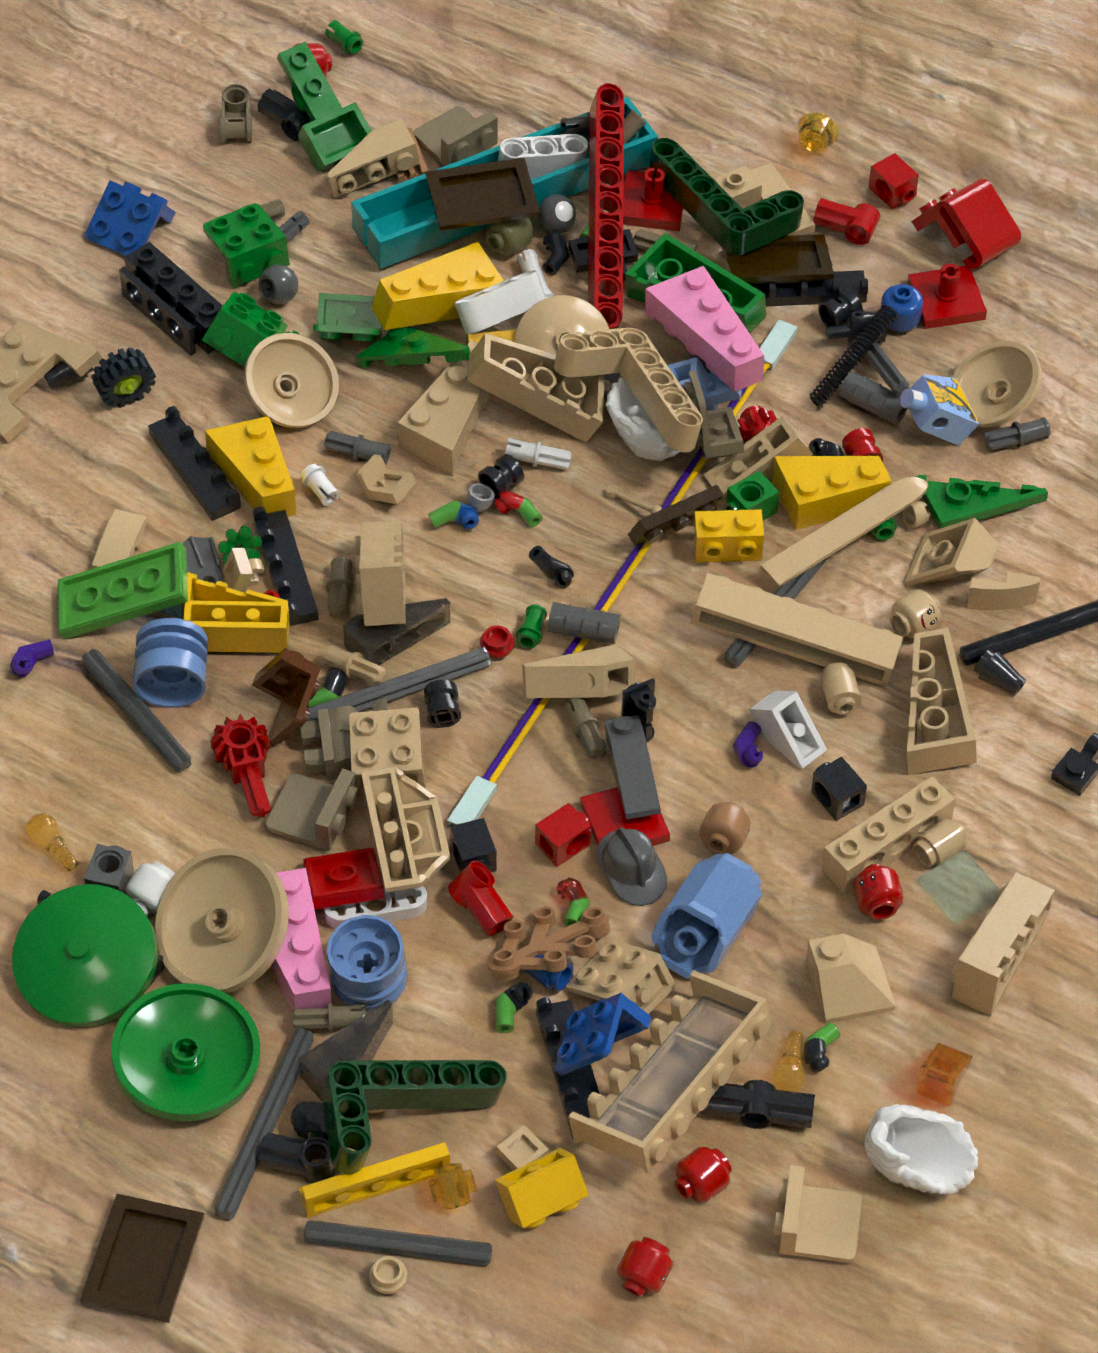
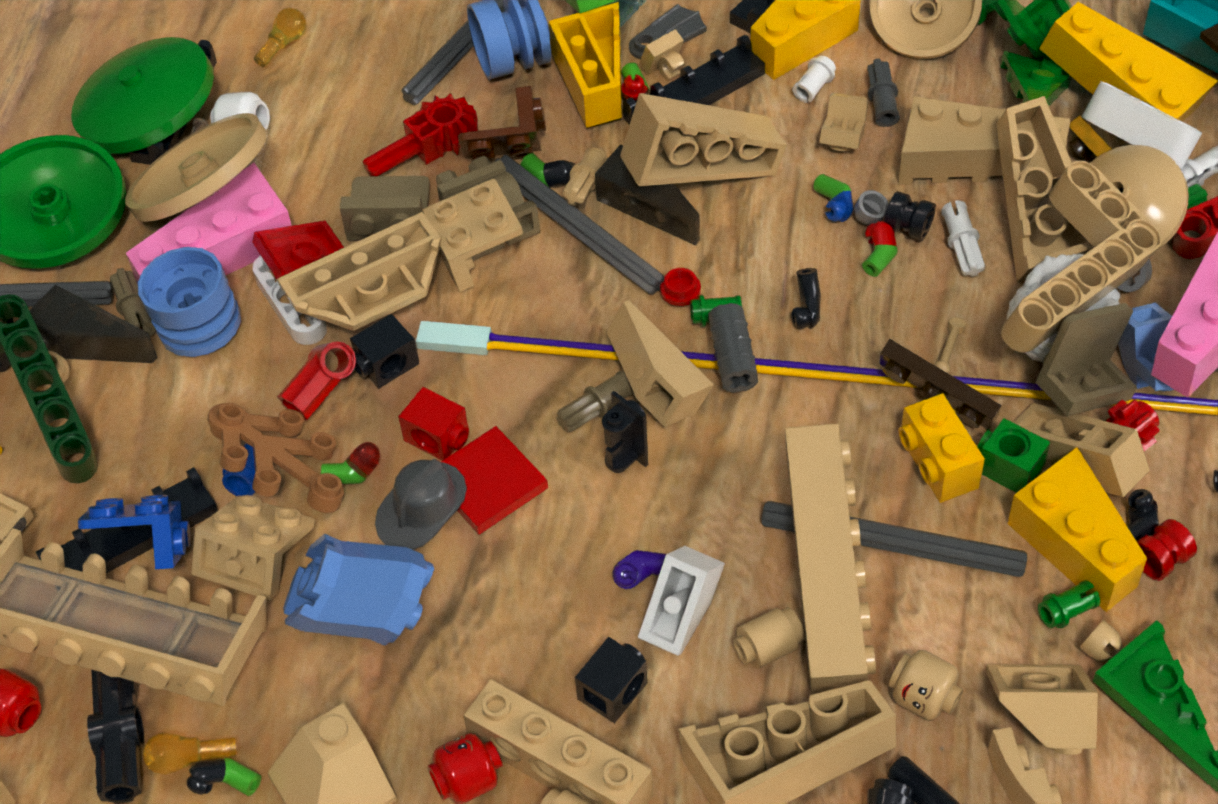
camera: 75 degrees right, 0 degrees up
dark grey brick [84,844,134,894] -> none
green plant [218,526,262,564] -> none
black wheel [424,679,461,728] -> none
arm [495,982,533,1033] -> none
dark grey slope [604,715,661,819] -> none
medium nougat head [699,802,751,854] -> none
tan piece [761,477,928,587] -> none

